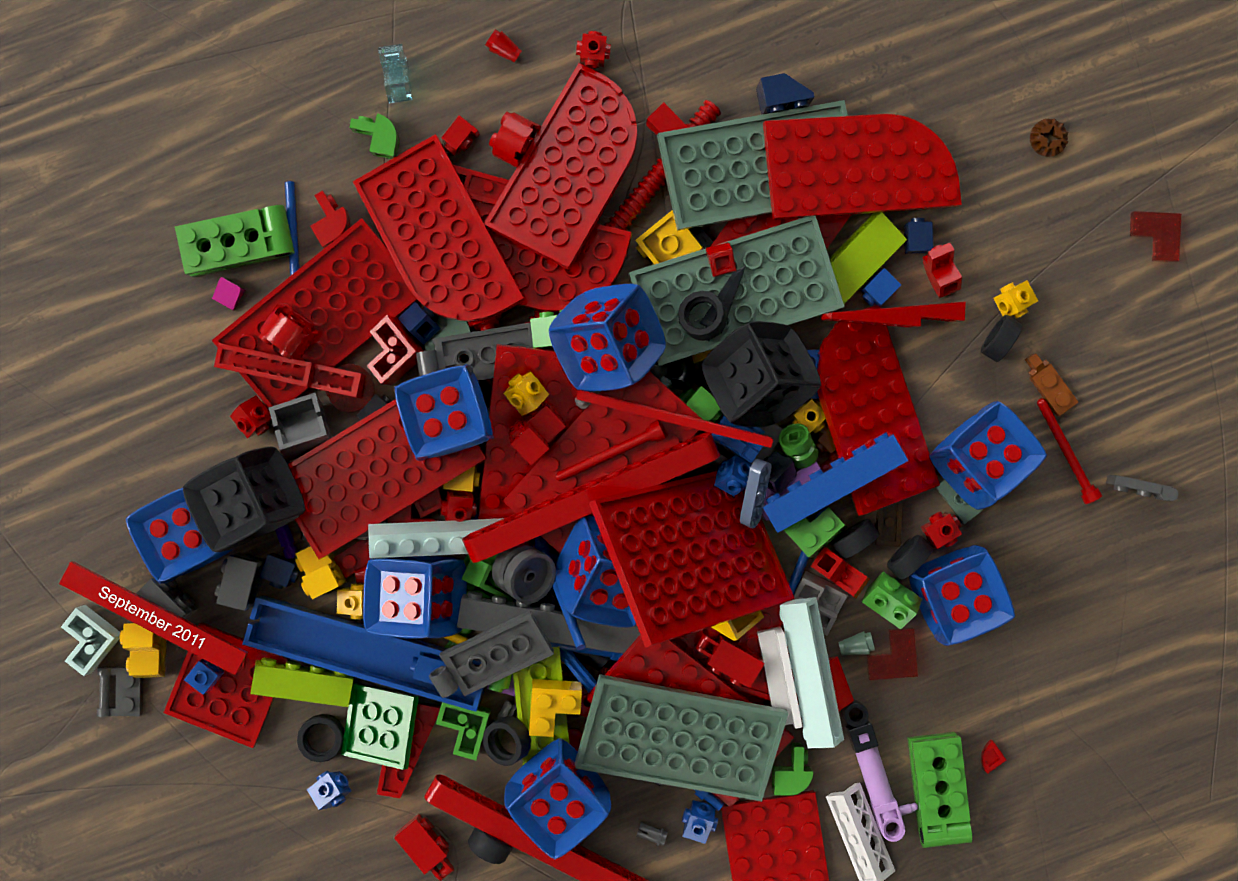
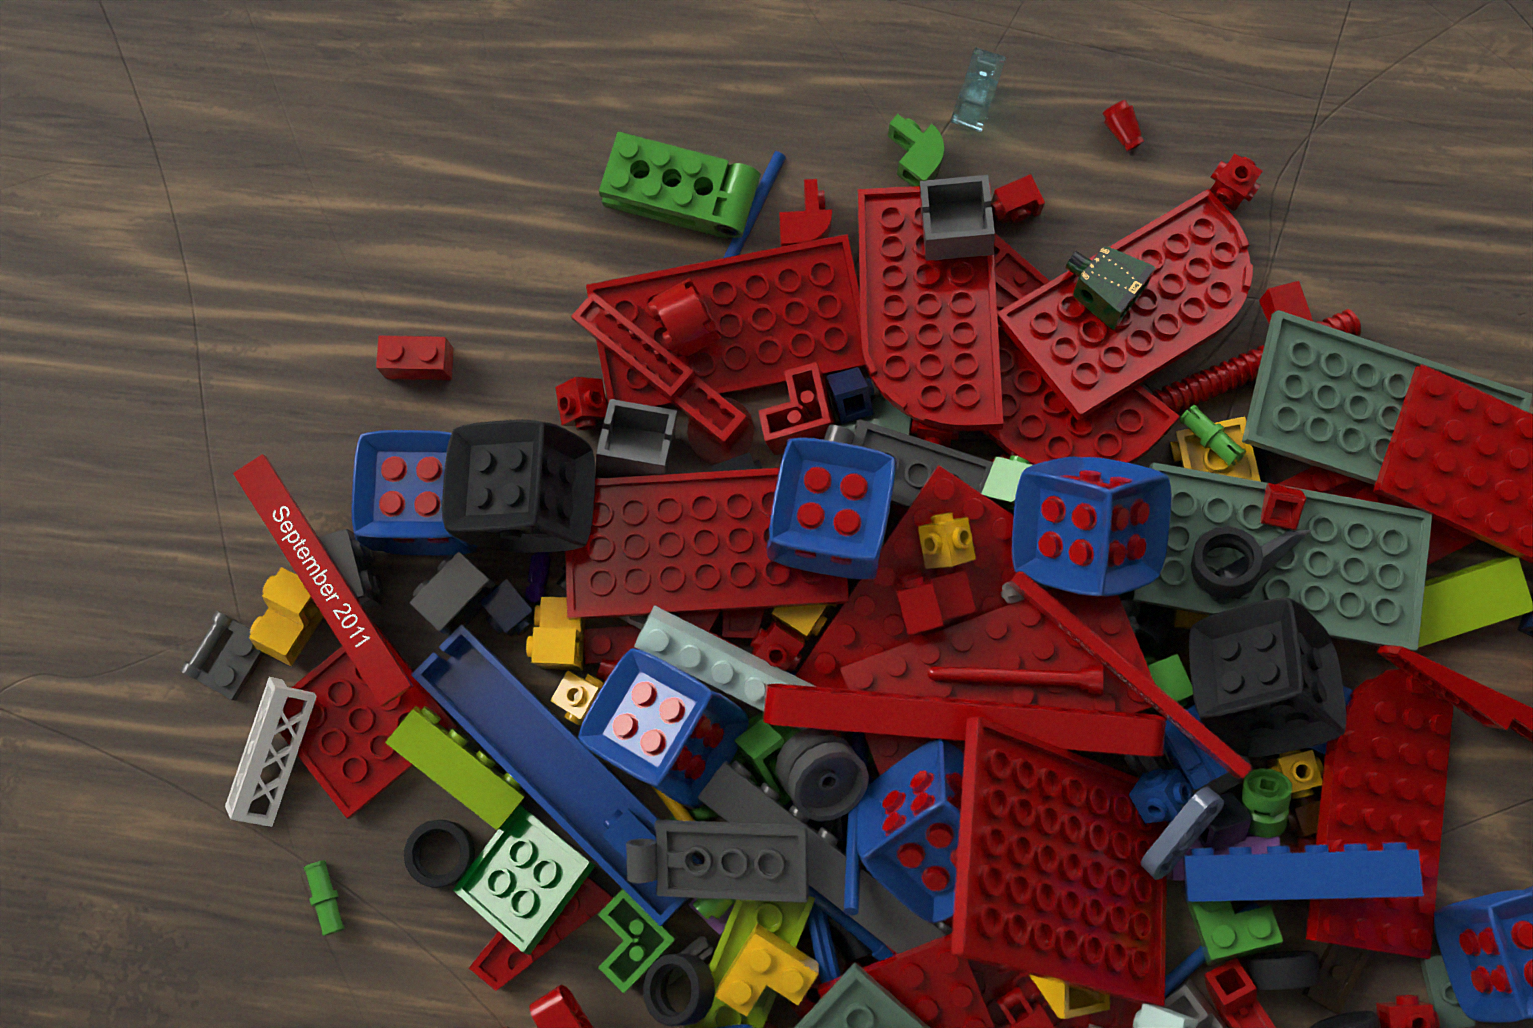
camera: 30 degrees right, 10 degrees down
light aqua brick [61,605,120,676] -> none
blue brick [184,659,225,695] -> none
dark pink slope [212,277,245,311] -> none
blue brick [307,771,352,810] -> none
red brick [489,112,541,168] -> none
dark blue slope [756,73,814,115] -> none
blue brick [860,268,901,306] -> none
none -> white fence [225,677,317,827]
none -> bright green pin [304,860,345,936]
none -> red brick [376,335,454,380]
none -> dark grey piece [920,175,995,261]
none -> dark green torso [1065,246,1156,330]
none -> bright green pin [1180,405,1246,467]

